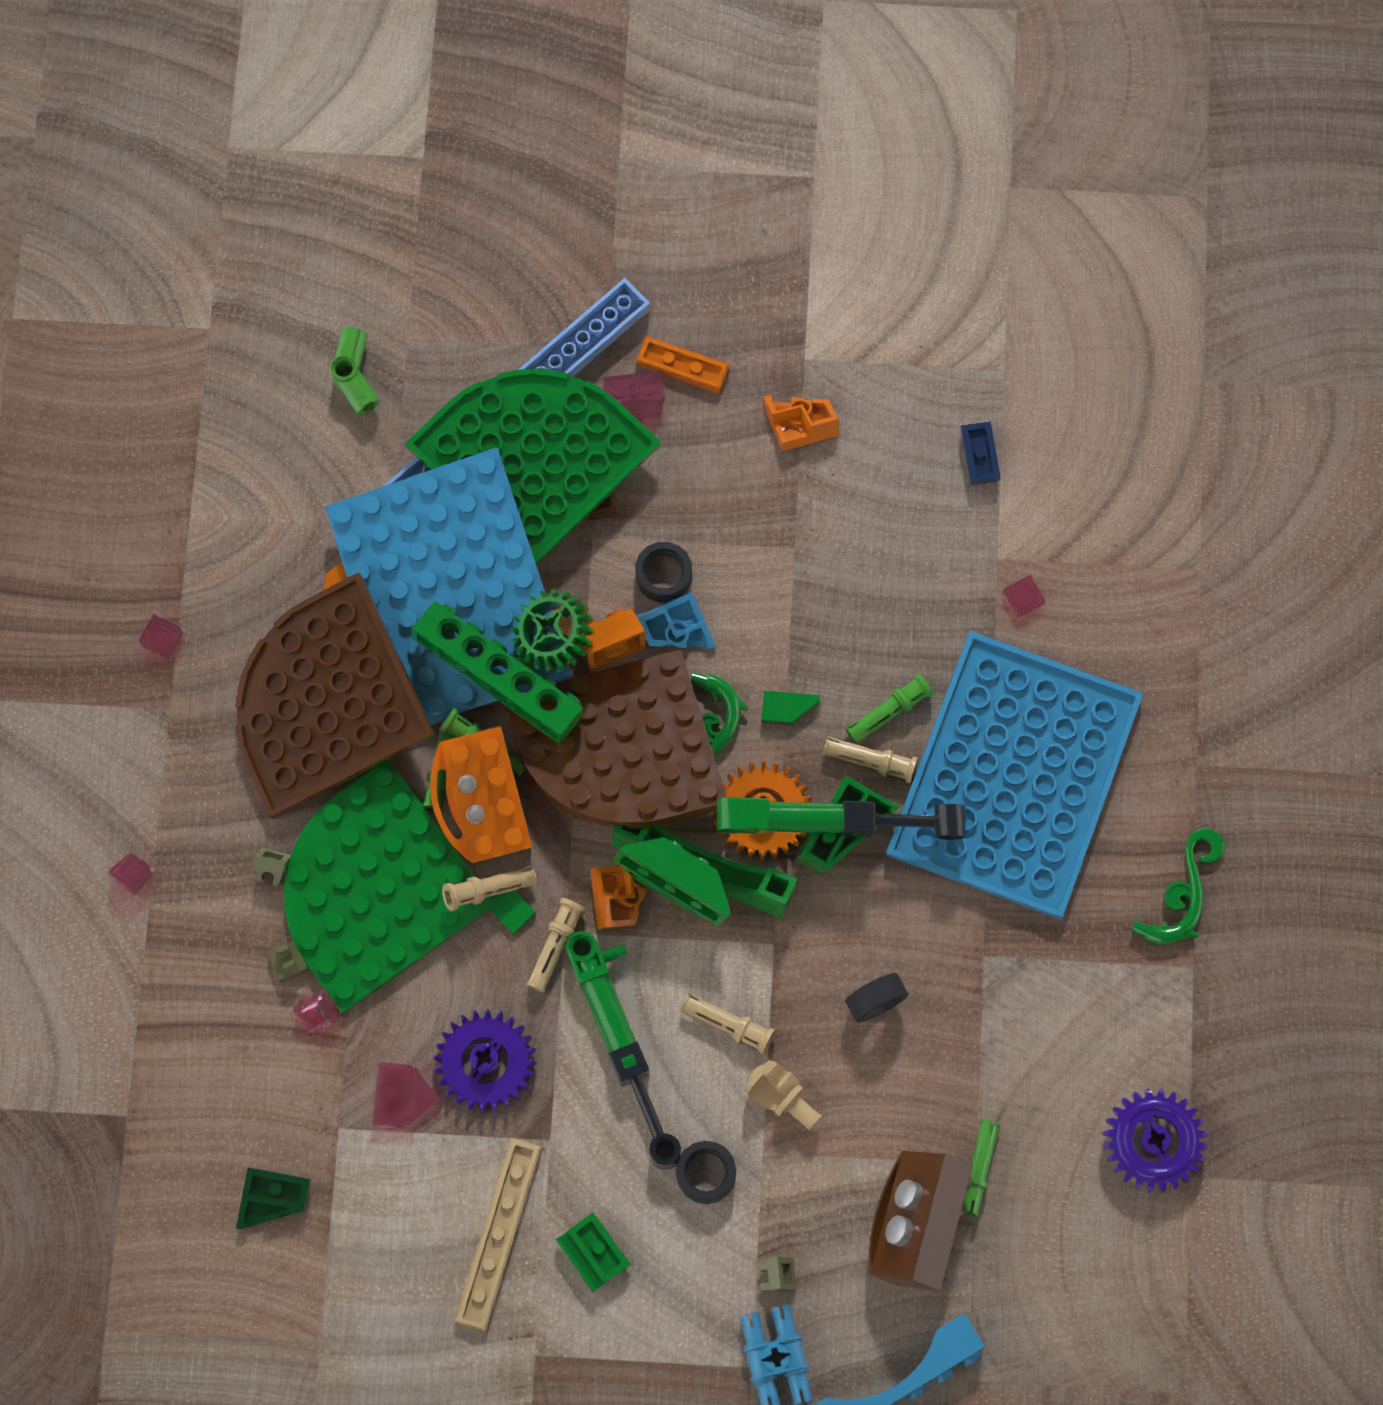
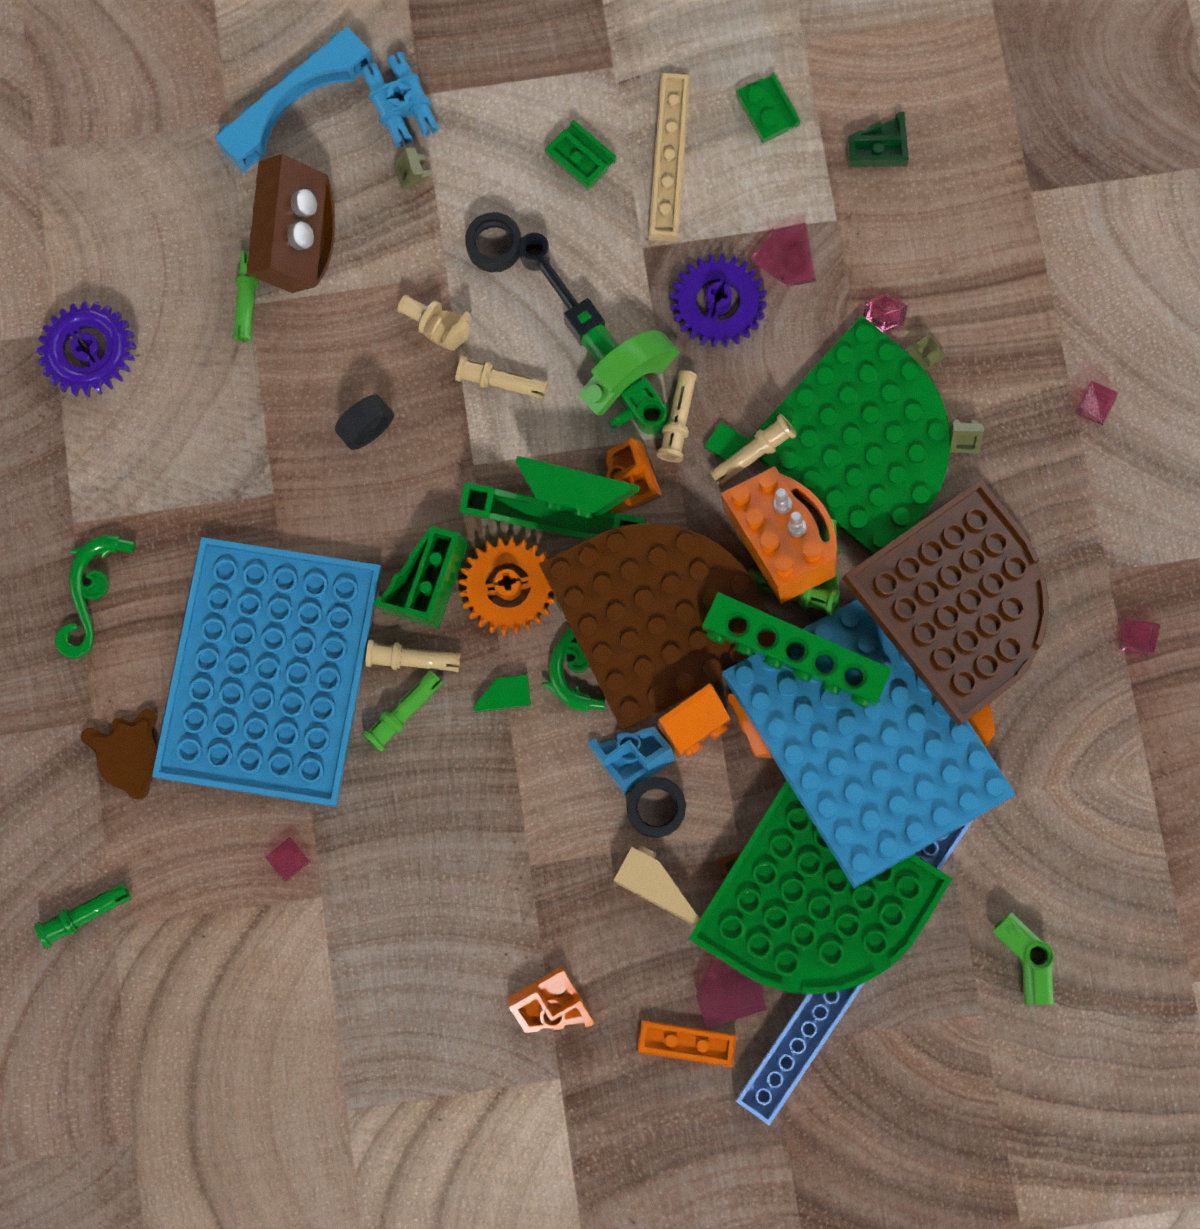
camera: 170 degrees right, 5 degrees up
green gear [511,589,595,673] -> none
piece [717,797,966,840] -> none
dark blue plate [960,421,1001,485] -> none
none -> green pin [34,882,132,949]
none -> reddish brown tile [81,709,158,800]
none -> bright green arch [578,330,680,416]
none -> tan slope [614,845,700,927]
none -> green plate [736,73,801,144]

